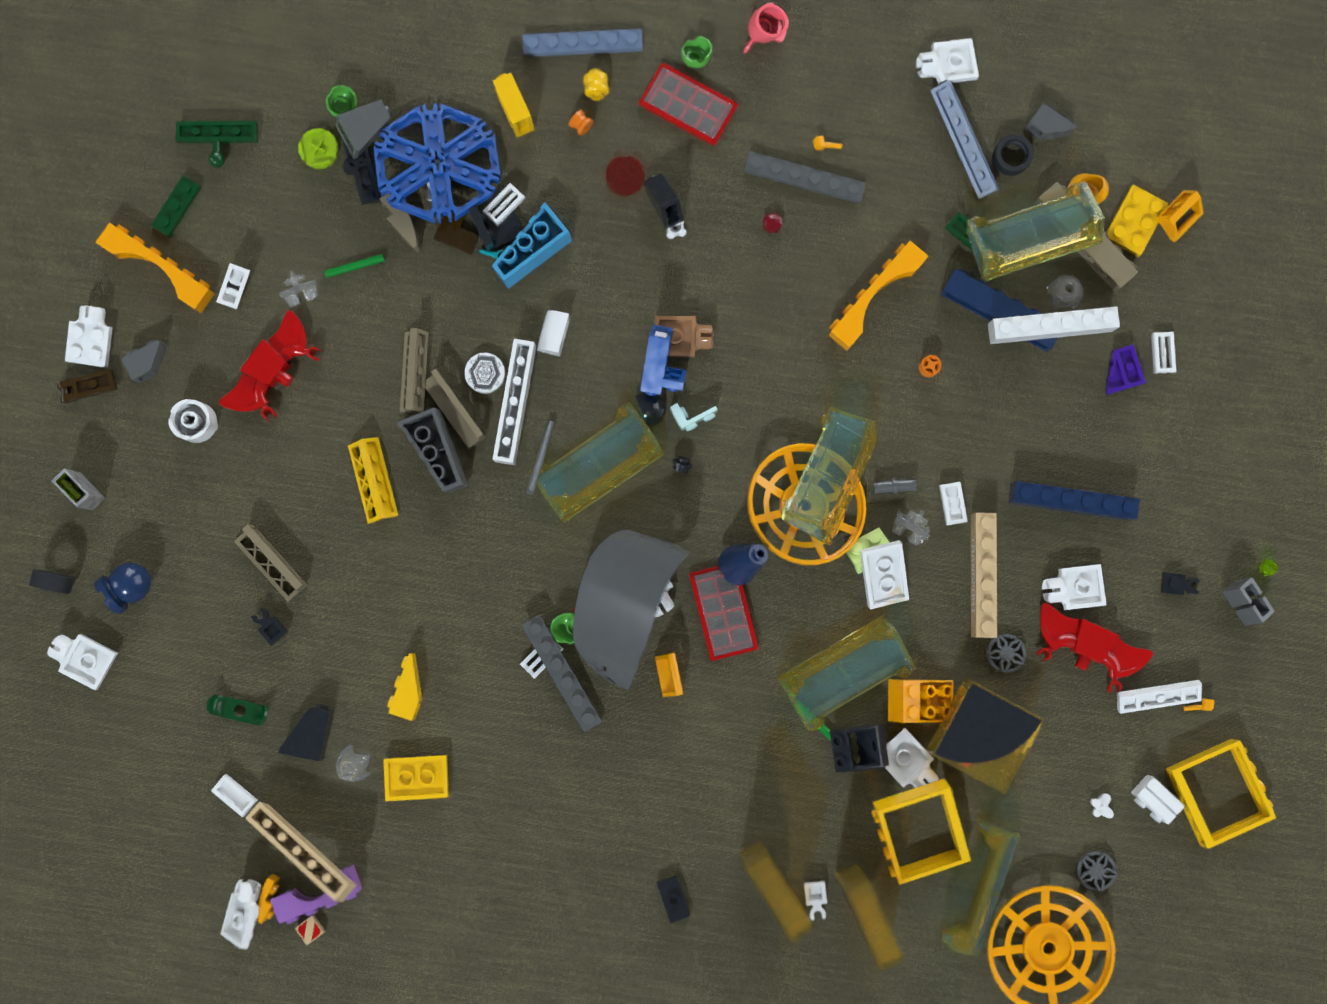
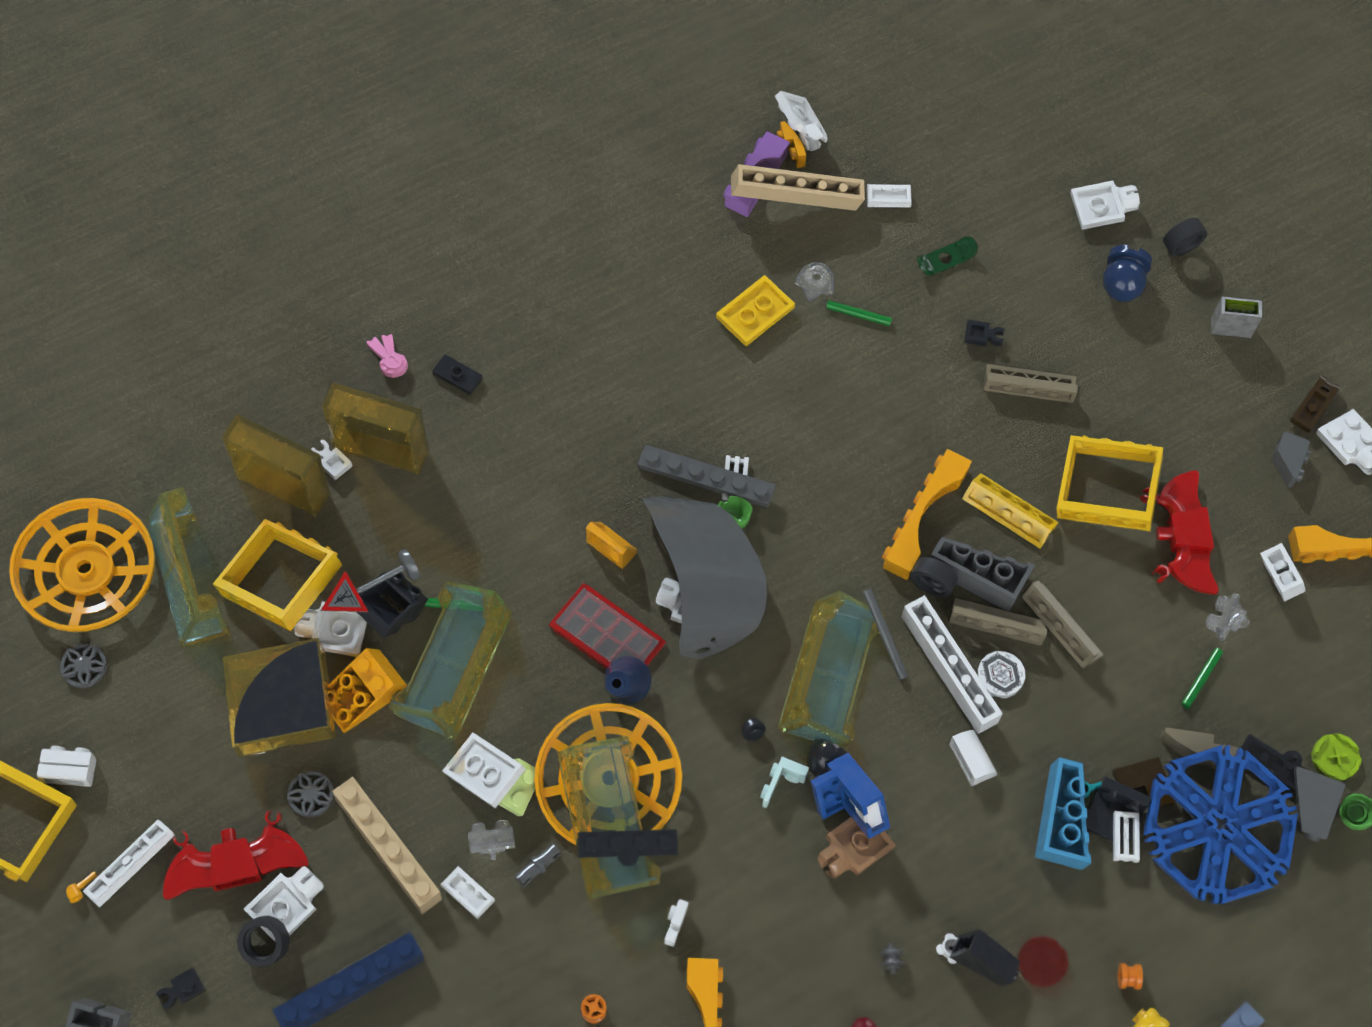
camera: 135 degrees right, 20 degrees down
white brick [169,399,218,443] -> none
black slope [278,704,335,761] -> none
tan tile [295,914,325,945] -> none
yellow slope [387,653,422,721] -> none
yellow window [493,73,535,138] -> none
white piece [1090,793,1114,818] -> none
none -> black tyre [237,915,290,967]
none -> dark grey piece [320,548,420,612]
none -> bright pink piece [367,334,408,378]
none -> black hinge [577,829,678,867]
none -> white plate [664,899,689,947]
none -> green bar [826,300,892,326]
none -> flat silver wheel [879,943,905,974]
none -> light orange arch [882,449,972,581]
none -> black tyre [910,557,958,598]
none -> yellow window [1057,435,1163,531]

